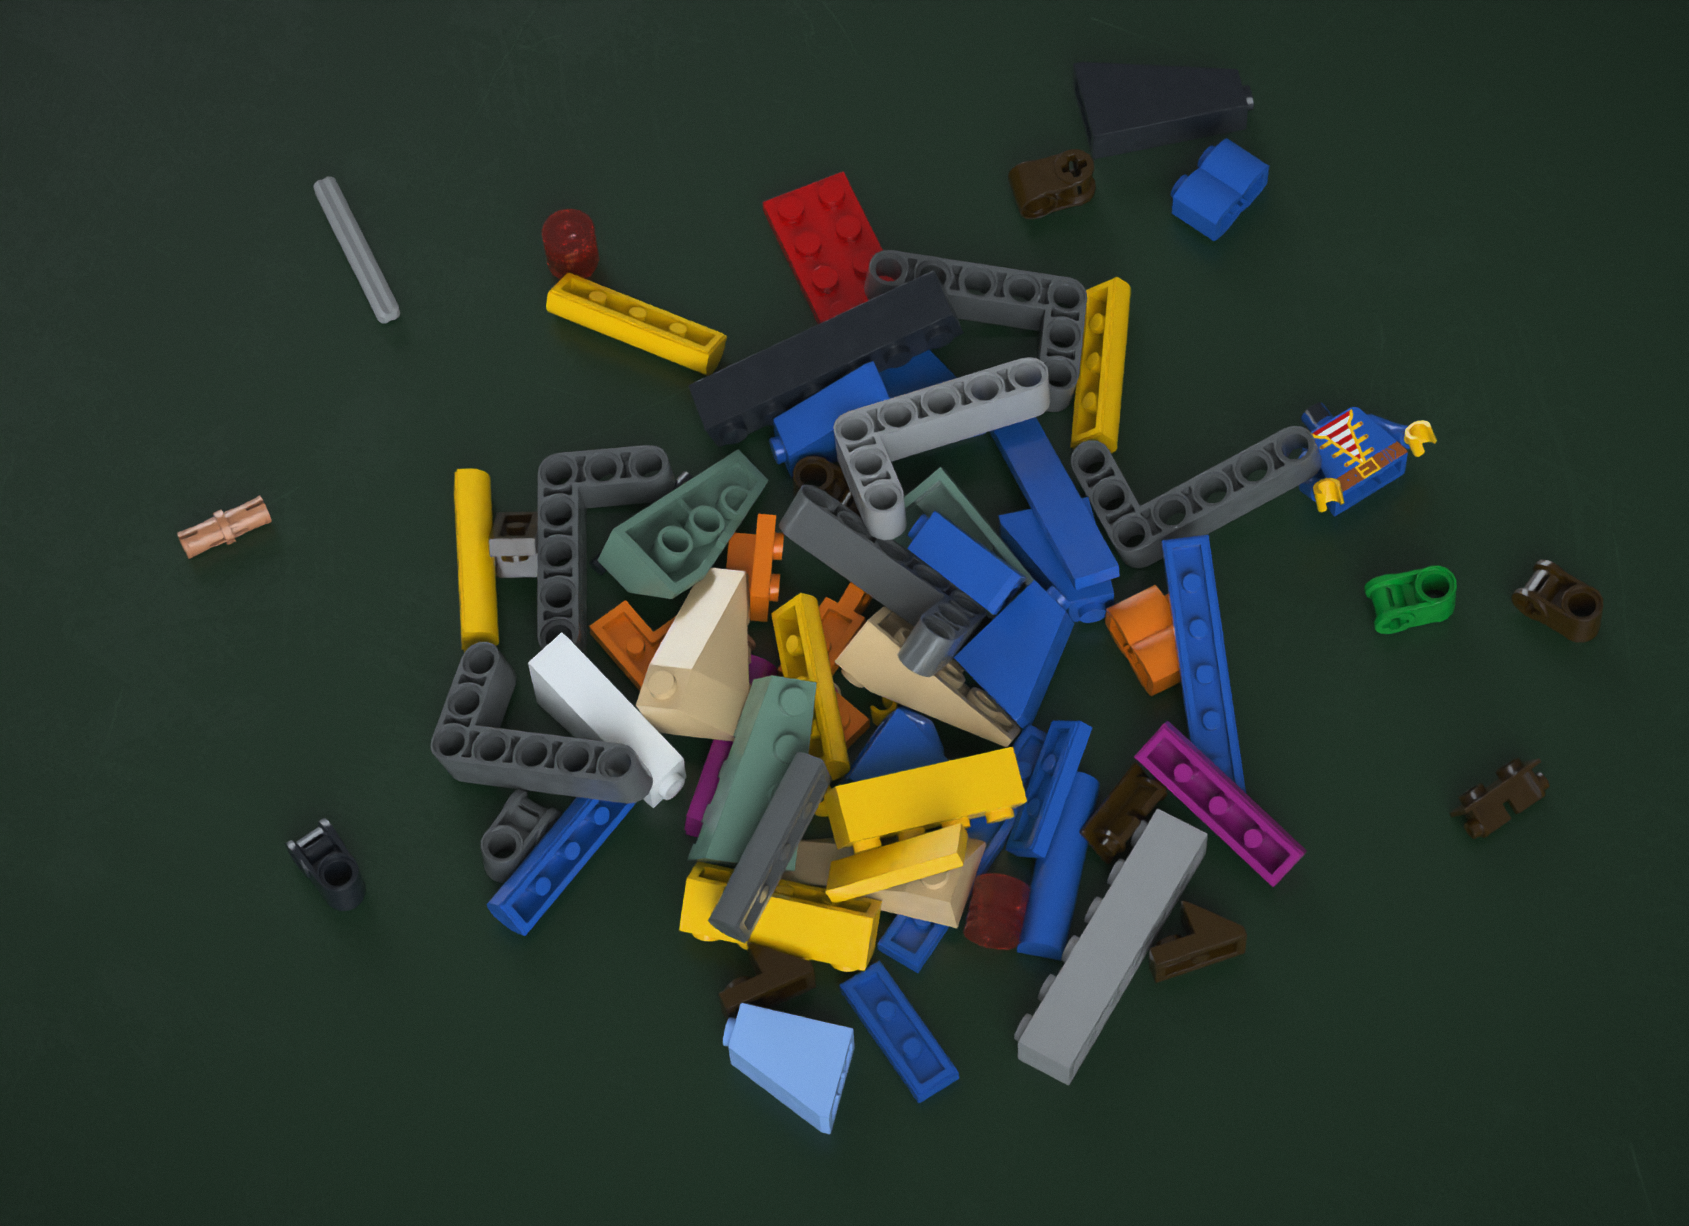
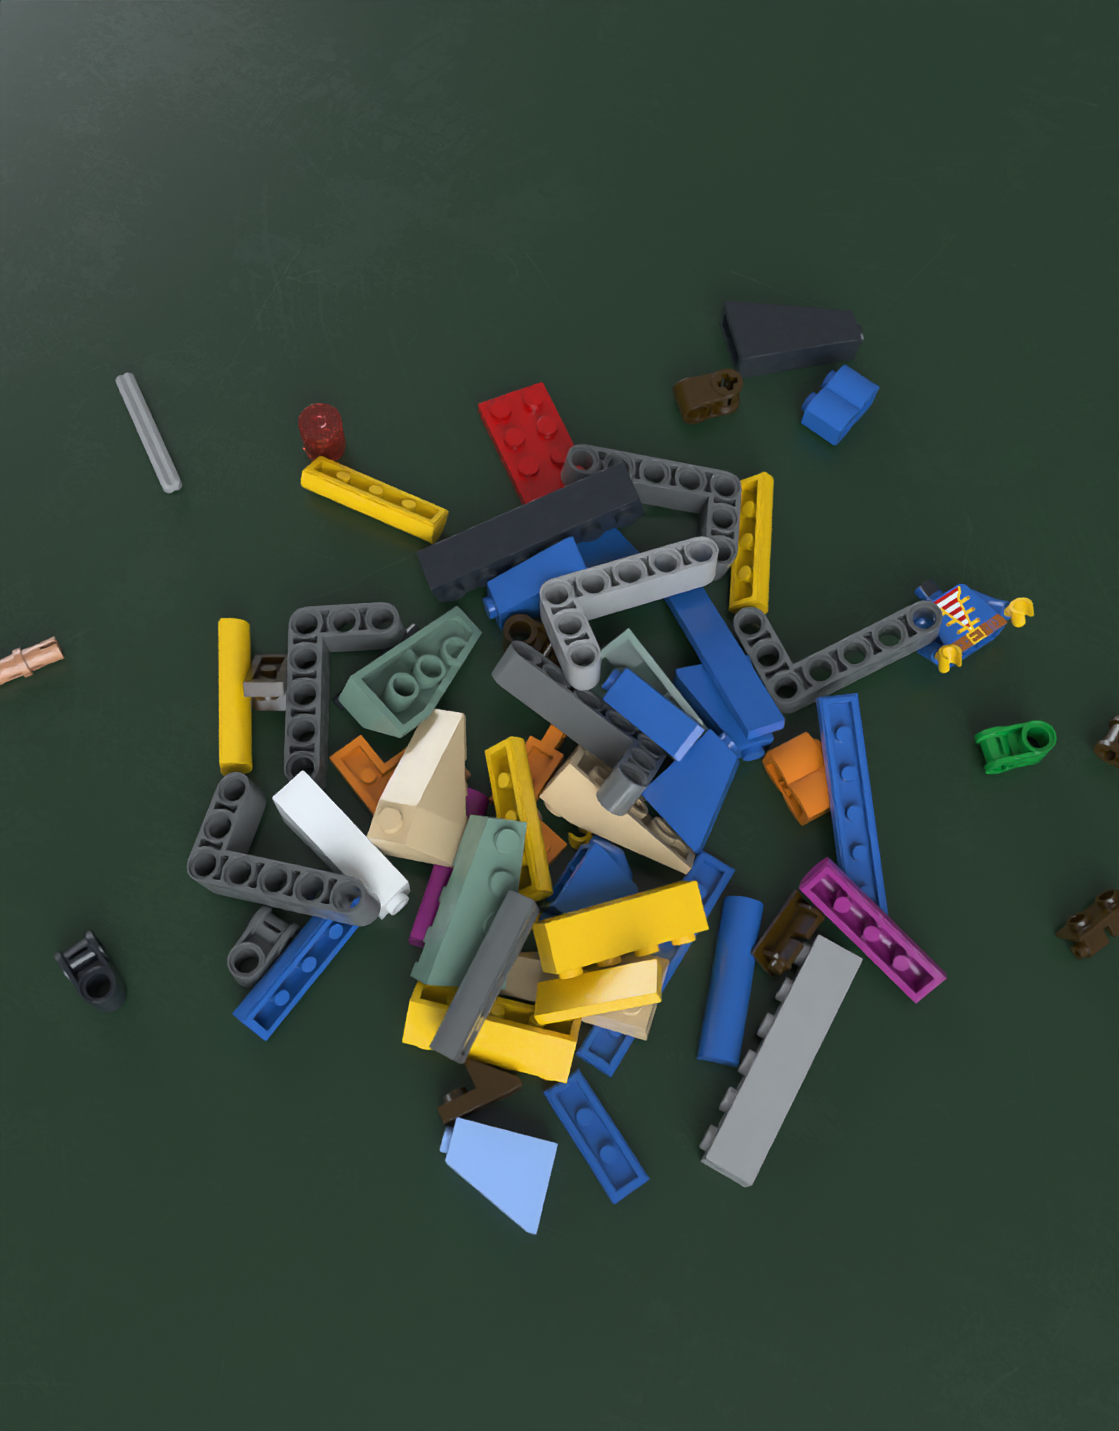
camera: 10 degrees left, 5 degrees up
orange bracket [726,514,784,622] -> none
clear red piece [964,873,1030,949] -> none
blue tile [1006,720,1093,858] -> none
dark brown slope [1149,901,1247,983] -> none

